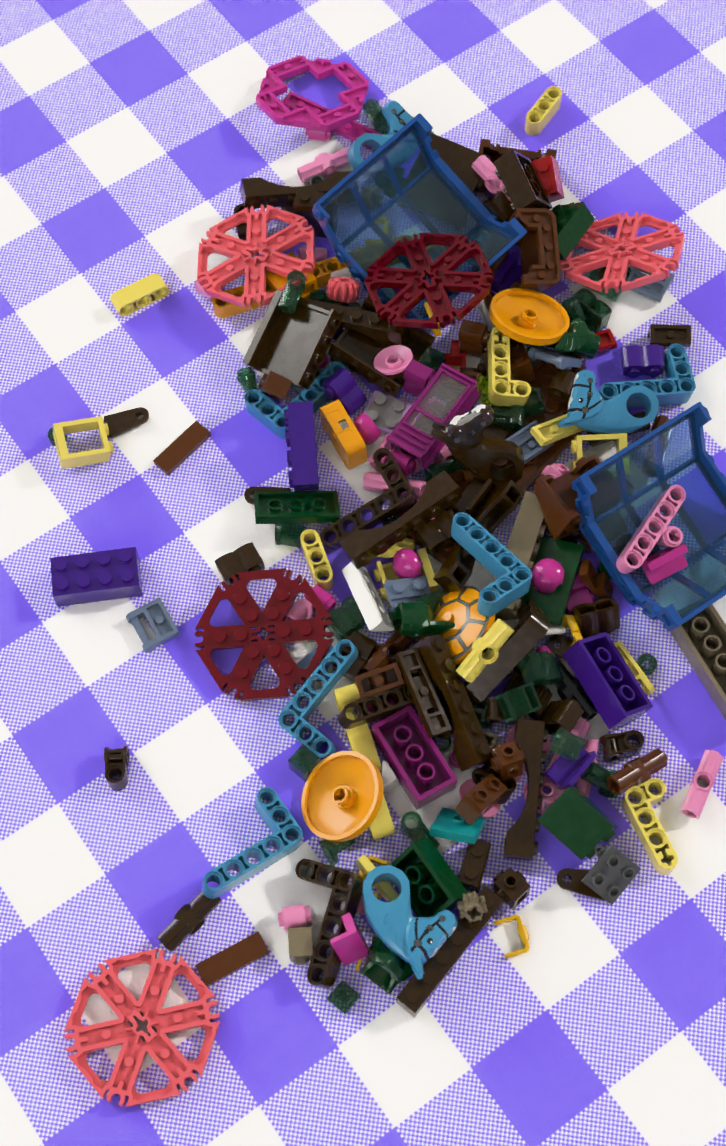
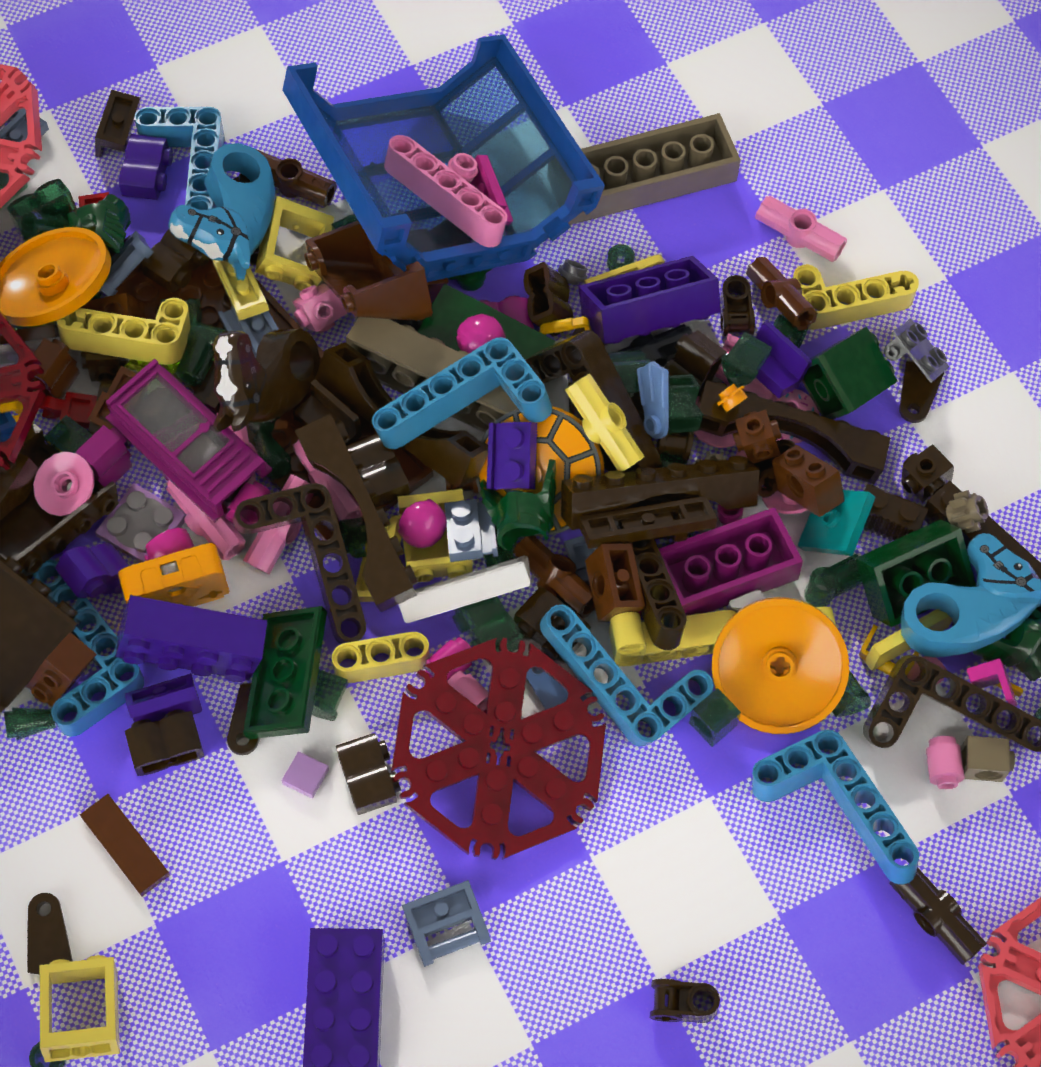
camera: 85 degrees left, 0 degrees up
reddish brown tile [195,931,270,987] -> none
yellow piece [494,915,530,959] -> none
reddish brown slope [579,559,613,599] -> none
none -> dark purple panel [125,673,202,723]
none -> dark brown brick [125,710,205,776]
none -> lavender tile [281,751,329,799]
none -> dark purple plate [487,422,537,490]
none -> flat silver plate [558,259,588,286]
none -> medium blue piece [637,361,669,439]
none -> light orange plate [717,384,748,412]

